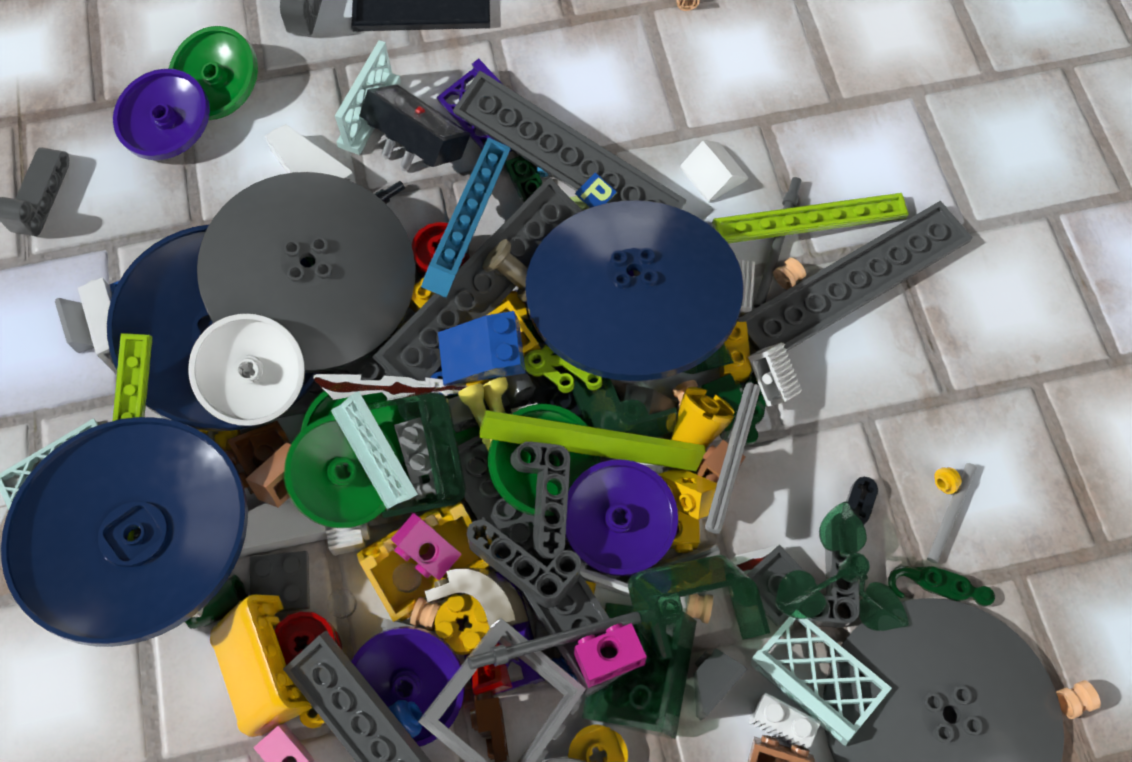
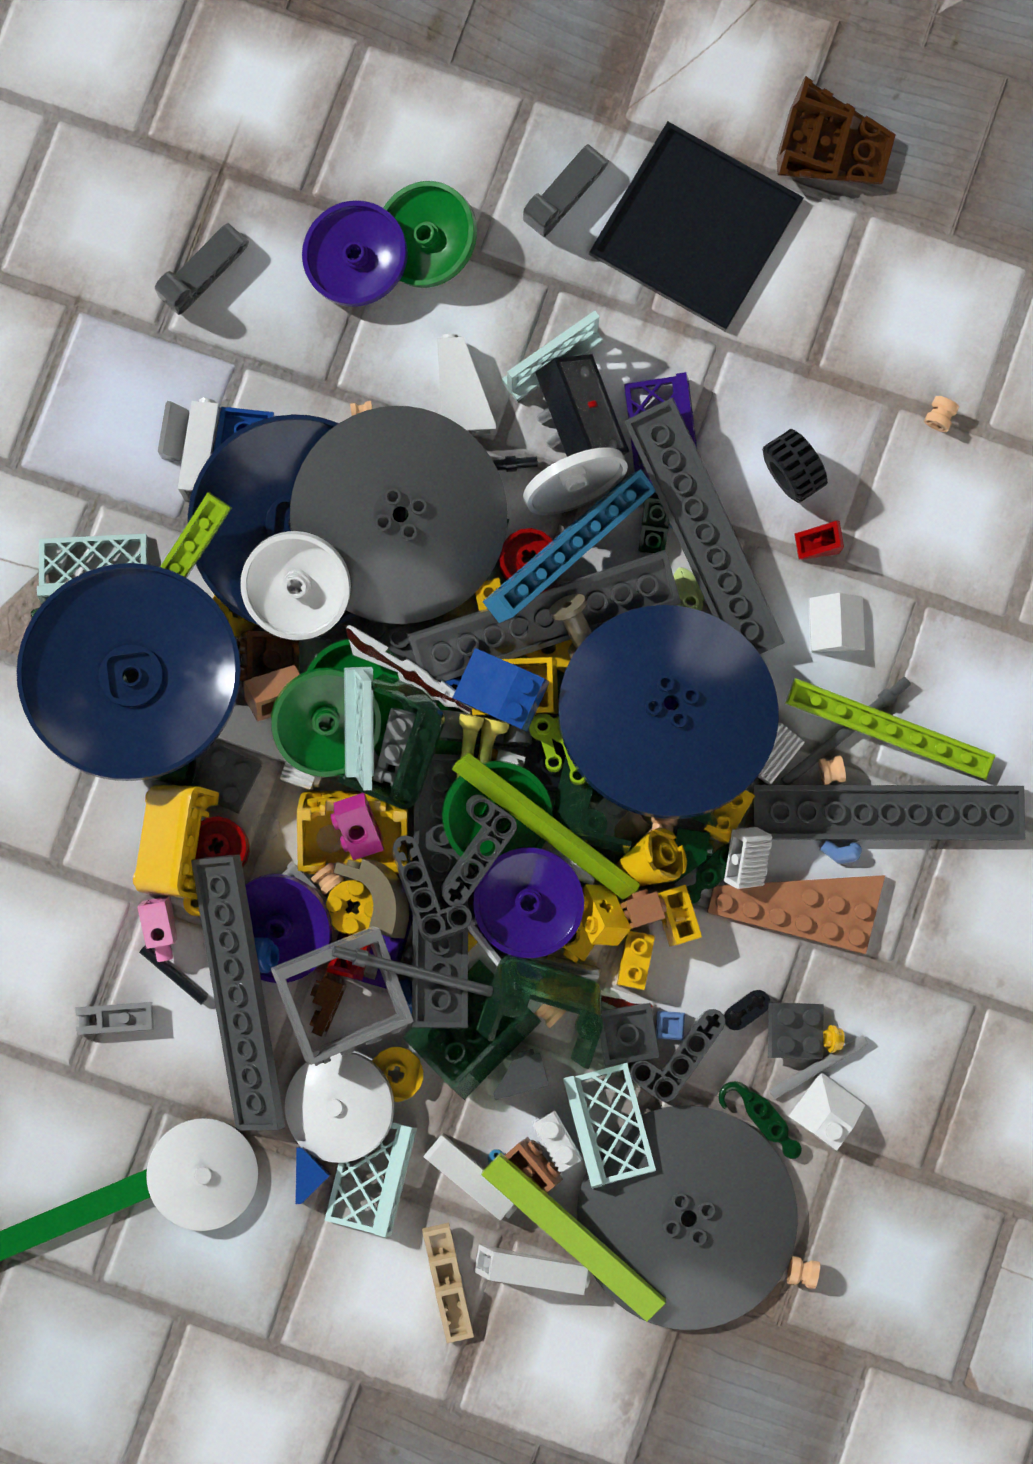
camera: 30 degrees right, 15 degrees up
dark pink brick [574,623,647,688] -> none
piece [575,173,617,210] -> none
light grey axle [705,382,760,534] -> none
clear green plant [775,501,909,631] -> none
none -> white dish [523,447,628,515]
none -> yellow brick [616,931,655,990]
none -> medium blue tile [656,1011,685,1040]
none -> yellow brick [658,884,702,947]
none -> nougat wing [707,875,885,954]
none -> black tyre [762,429,828,503]
none -> dark grey plate [768,1002,824,1059]
none -> white slope [789,1072,865,1151]
none -> red slope [795,520,844,560]
none -> medium blue arm [820,840,862,864]

